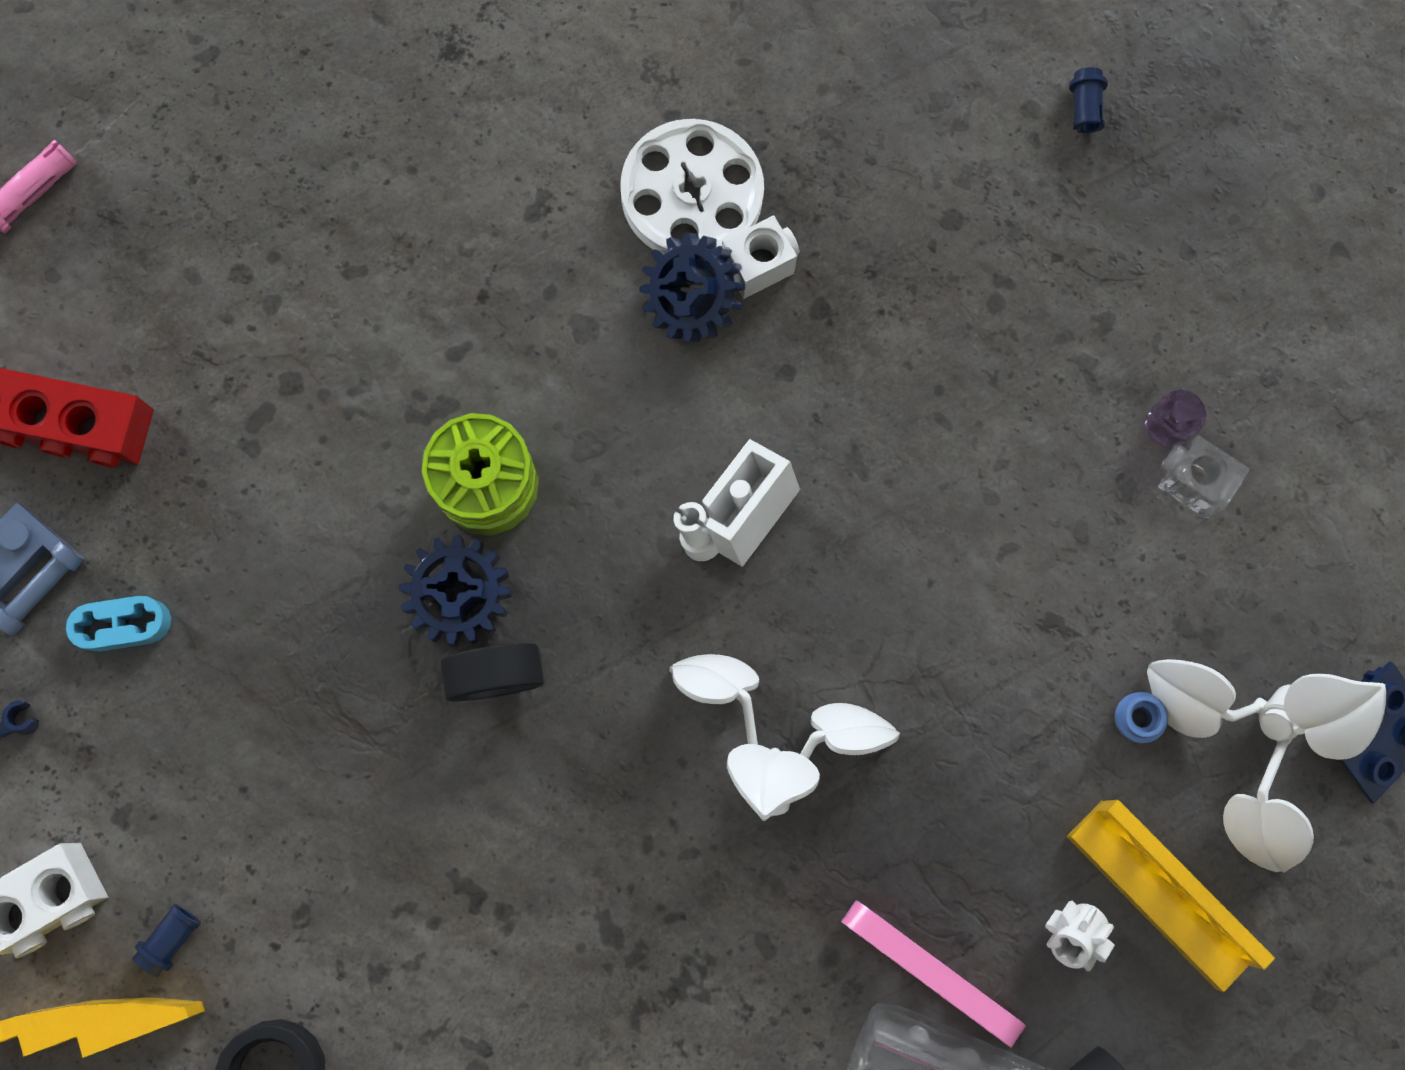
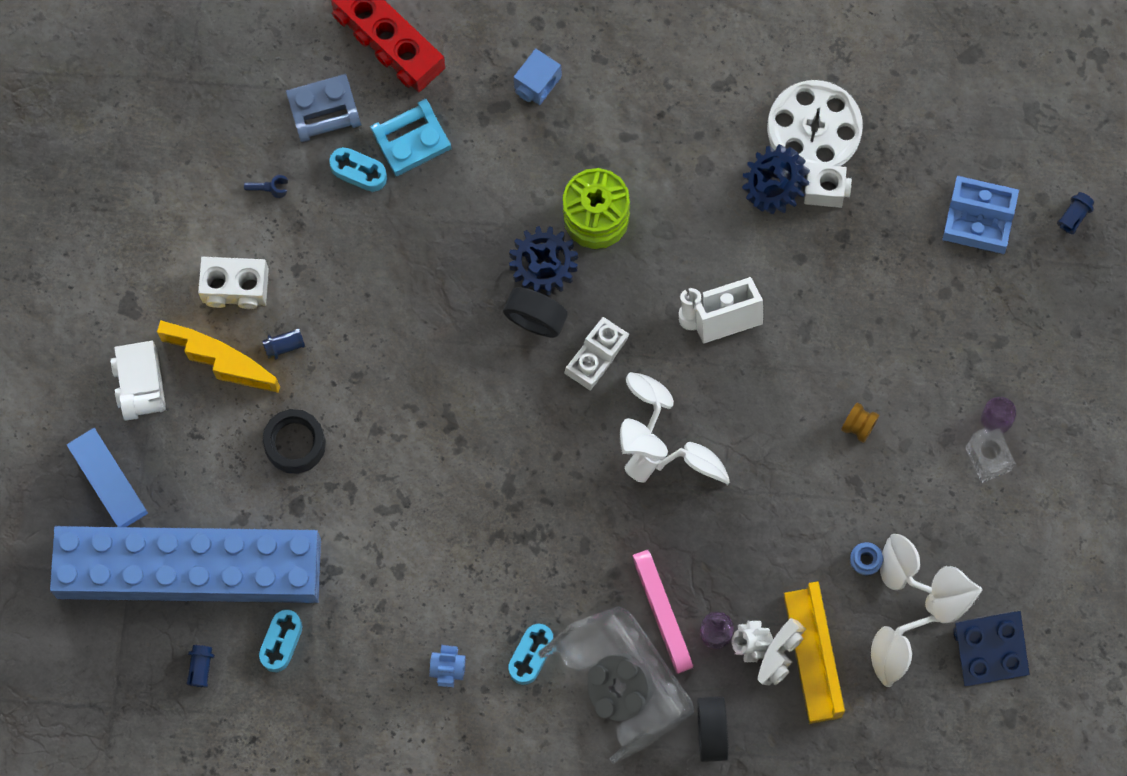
camera: 40 degrees right, 5 degrees down
none -> medium azure plate [370,98,452,177]
none -> medium blue brick [514,48,562,105]
none -> white slope [564,317,629,391]
none -> clear purple wheel [700,612,734,649]
none -> white slope [757,618,807,685]
none -> pearl gold wheel [841,402,880,443]
none -> medium blue slope [942,176,1019,254]

